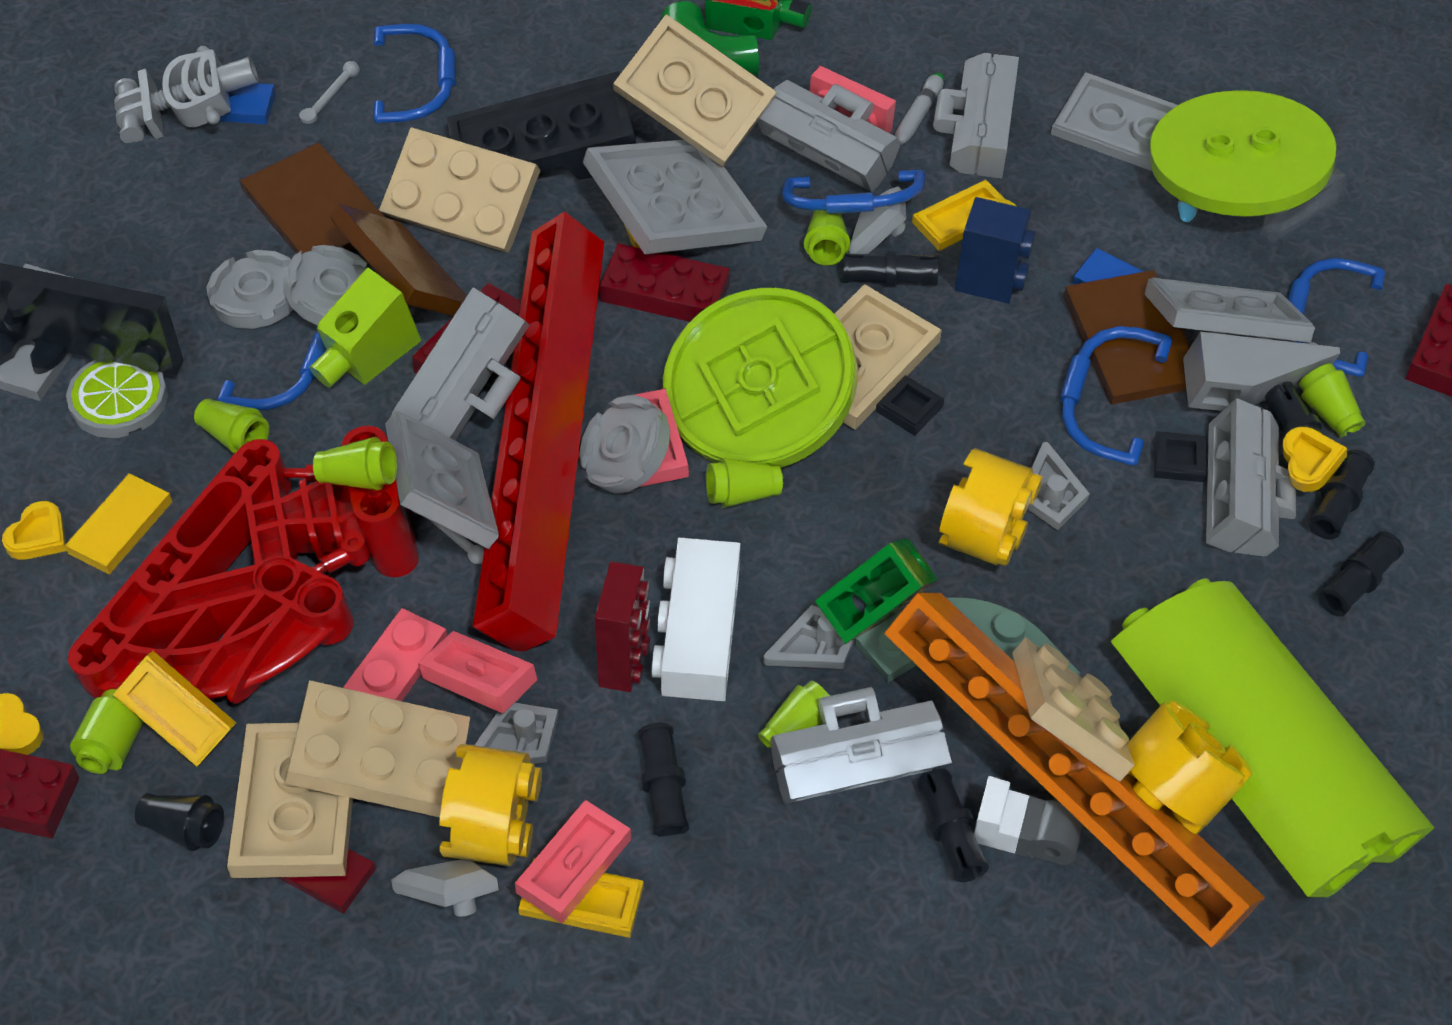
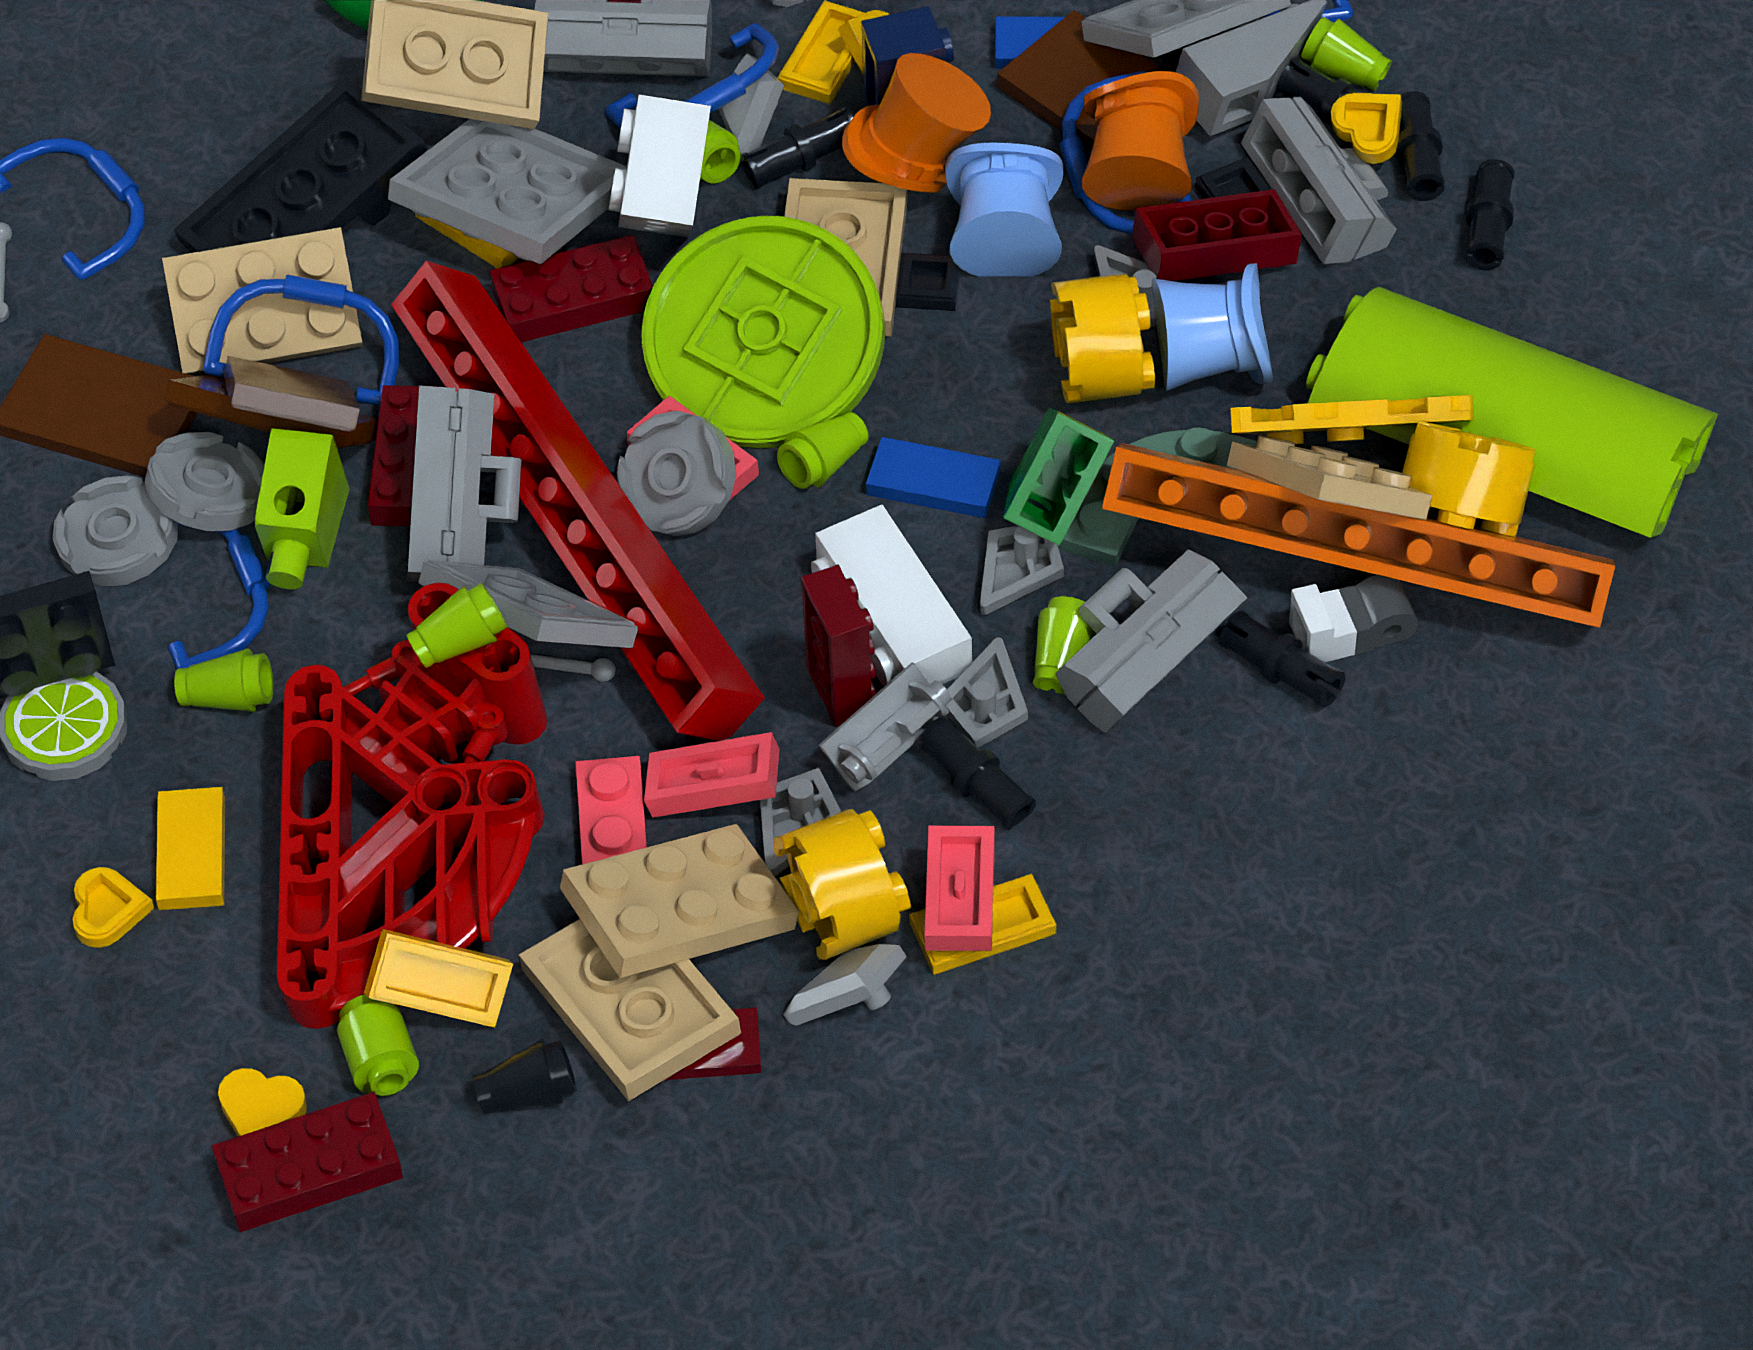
camera: 30 degrees left, 0 degrees up
none -> blue piece [203,274,399,405]
none -> reddish brown tile [223,356,360,432]
none -> white piece [609,95,711,237]
none -> light grey hinge [818,662,952,792]
none -> orange hat [842,53,991,193]
none -> blue tile [866,437,1001,518]
none -> light blue hat [945,143,1063,277]
none -> light grey piece [945,637,1028,748]
none -> orange hat [1082,71,1199,211]
none -> dark red piece [1132,189,1302,281]
none -> light blue hat [1152,263,1273,392]
none -> yellow wing [1231,395,1474,445]

